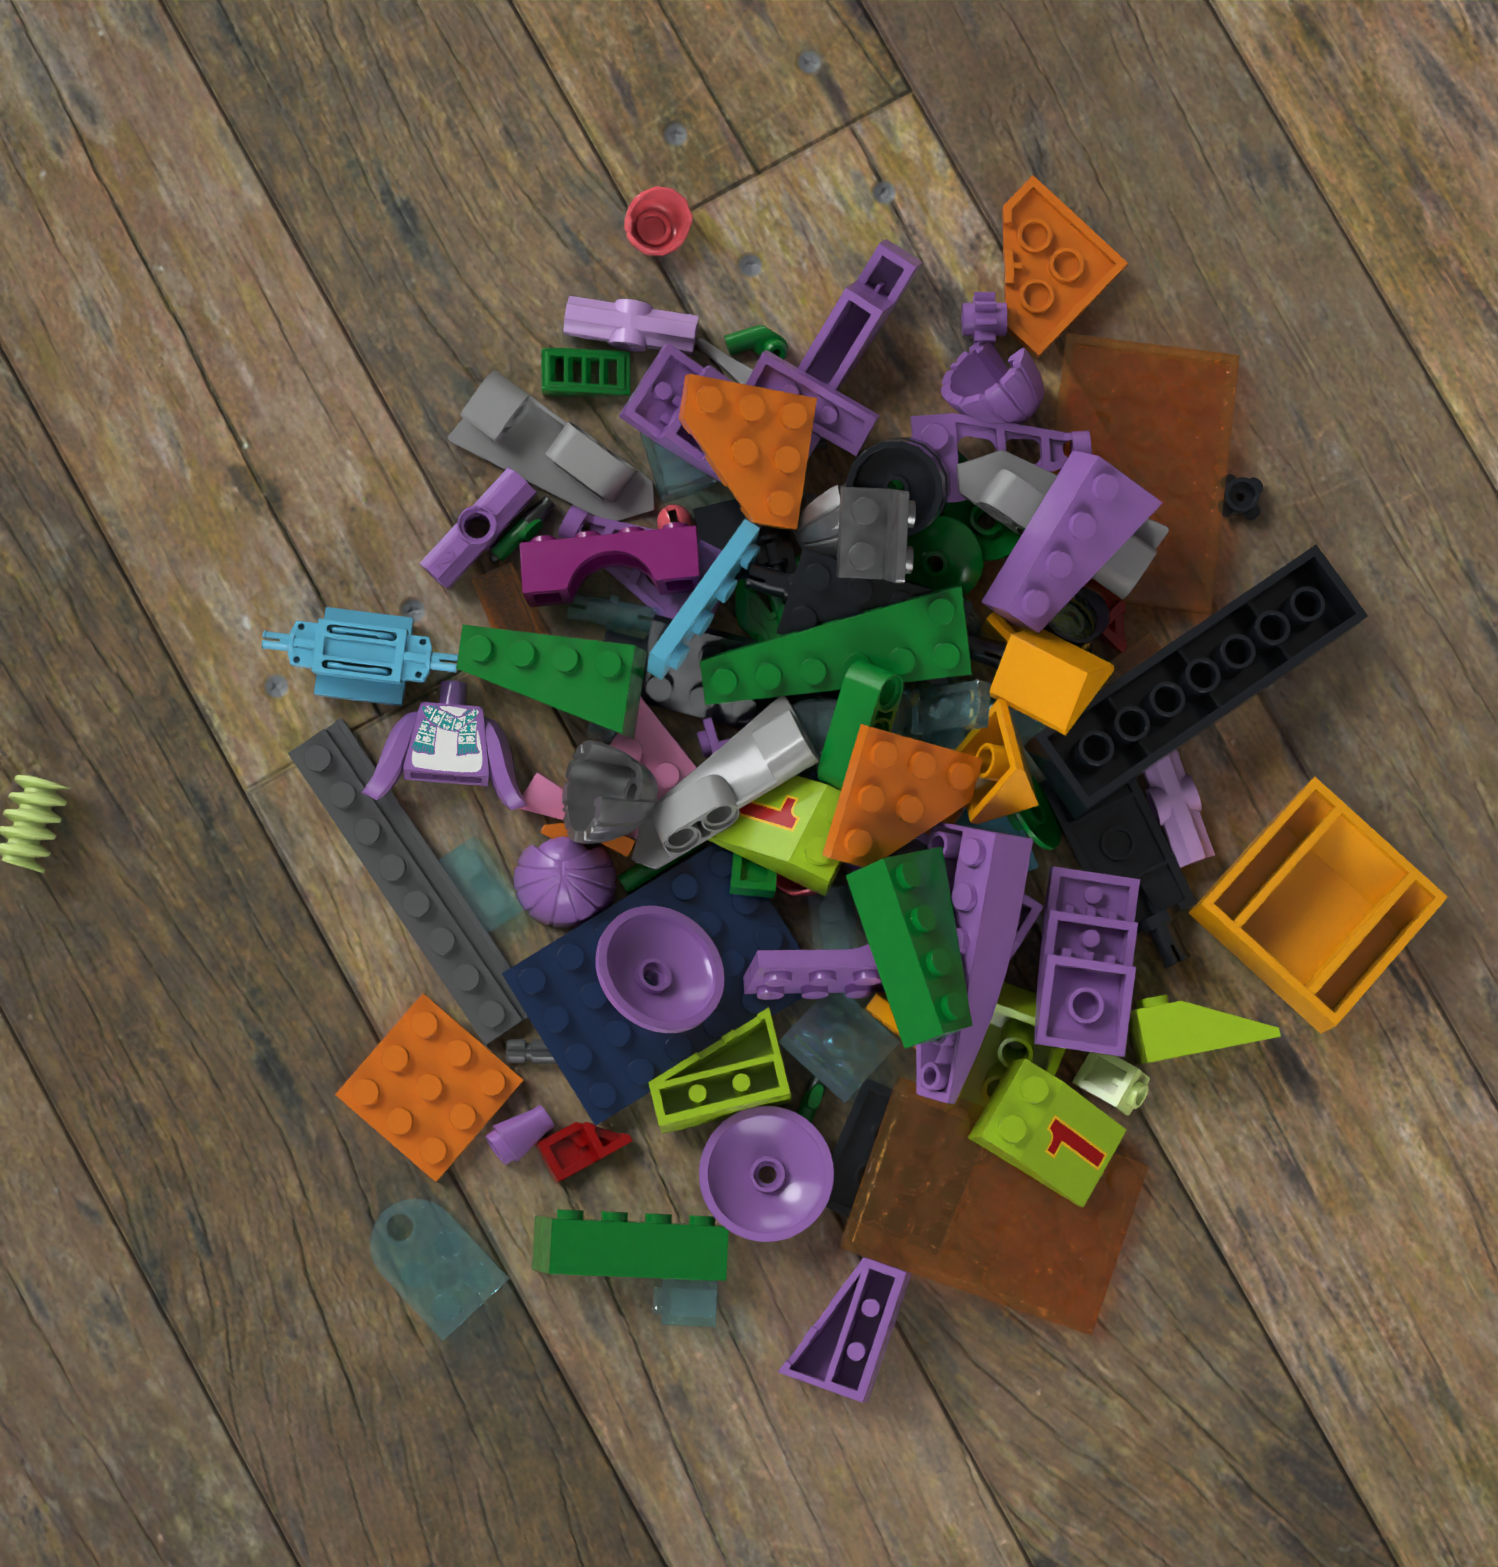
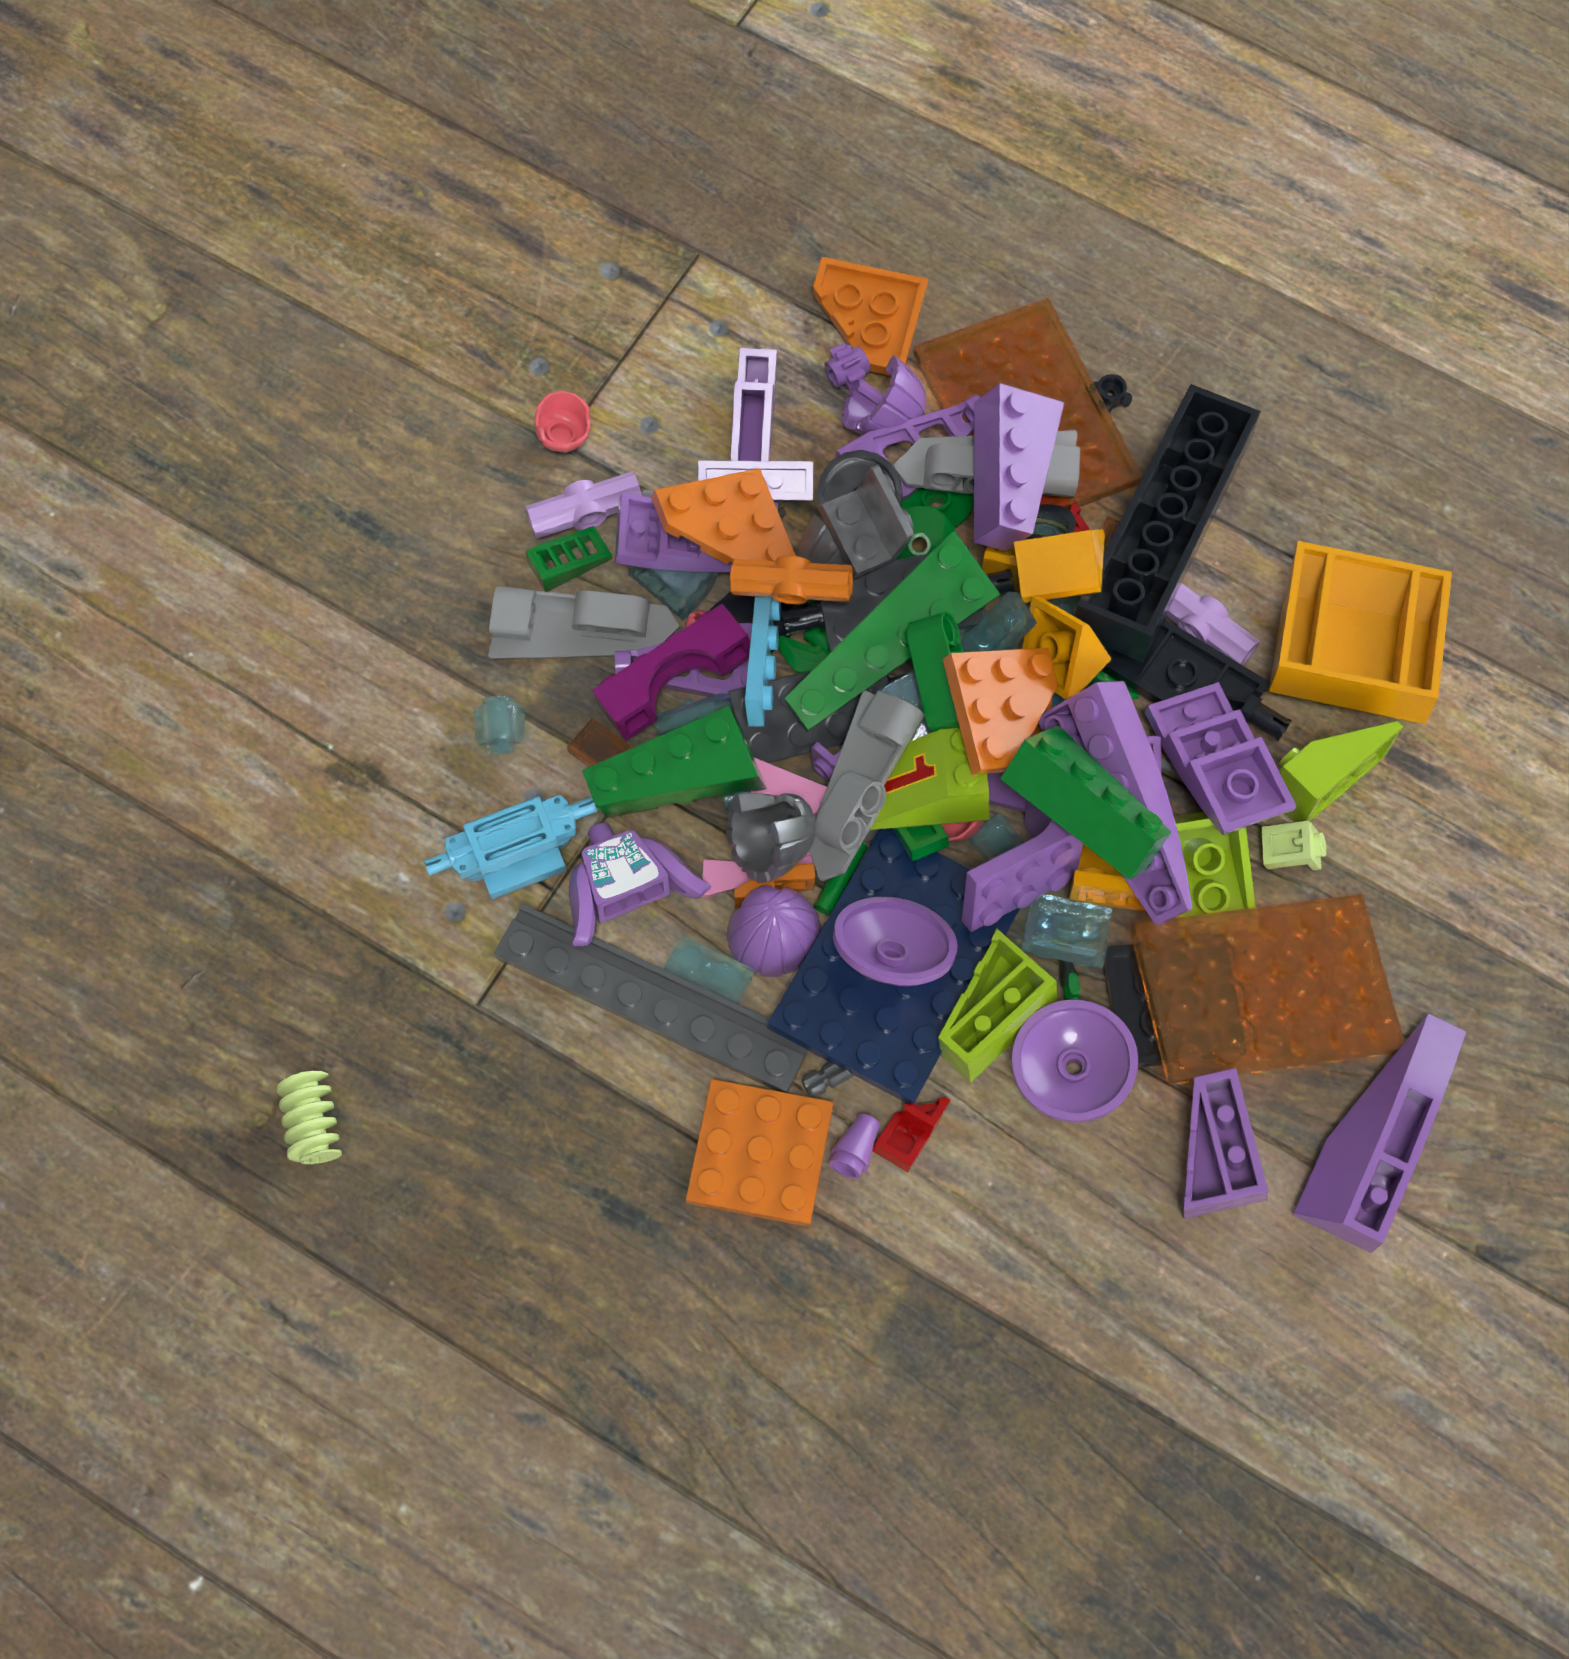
camera: 25 degrees left, 15 degrees down
clear light blue plate [370,1198,510,1341] -> none
medium lavender piece [419,467,537,590] -> none
green piece [489,495,556,564] -> none
green wedge [532,1209,729,1281] -> none
clear light blue brick [653,1279,717,1327] -> none
green arm [724,325,788,360] -> none
lime slope [968,1058,1127,1208] -> none
none -> clear light blue head [473,696,526,754]
none -> orange piece [730,556,853,604]
none -> medium lavender wedge [1293,1014,1467,1253]

